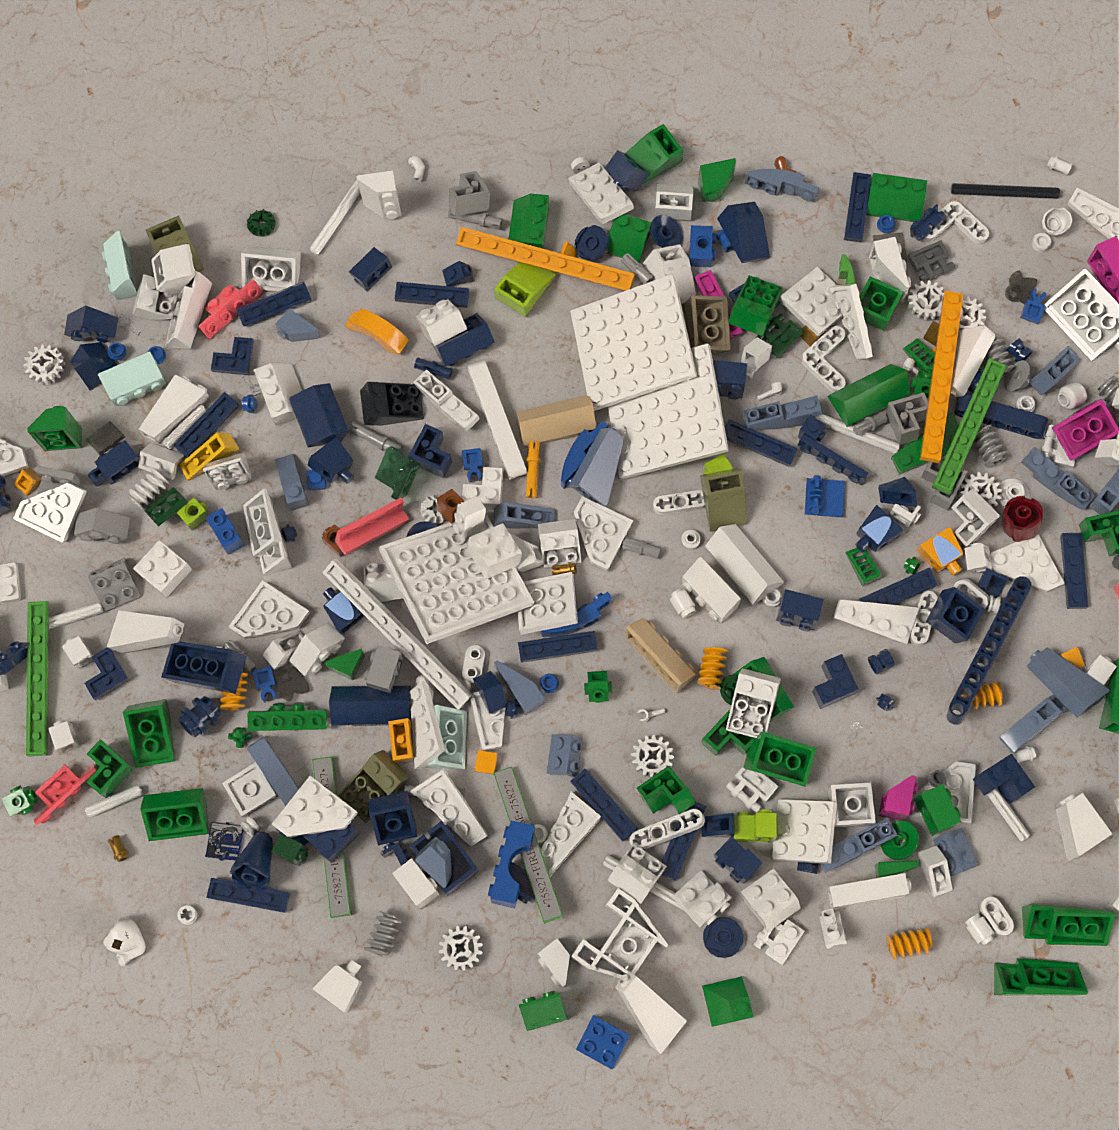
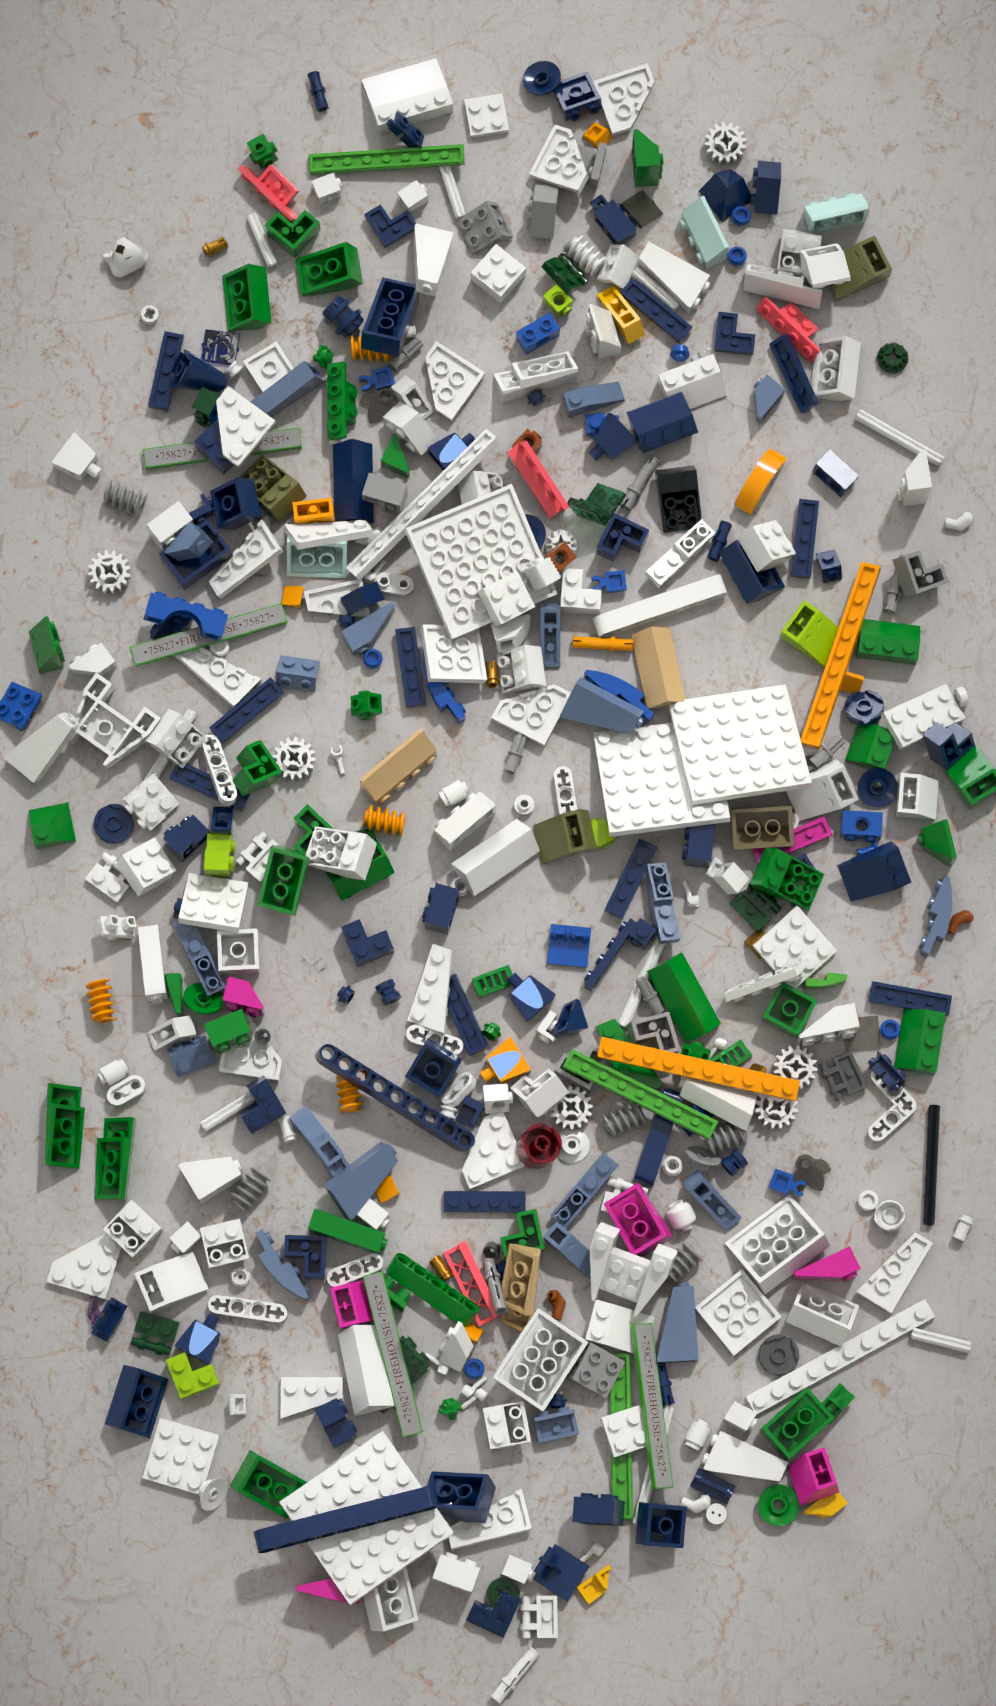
camera: 85 degrees right, 5 degrees up
white beam [801,326,846,393] -> none
none -> light grey piece [229,1167,272,1213]

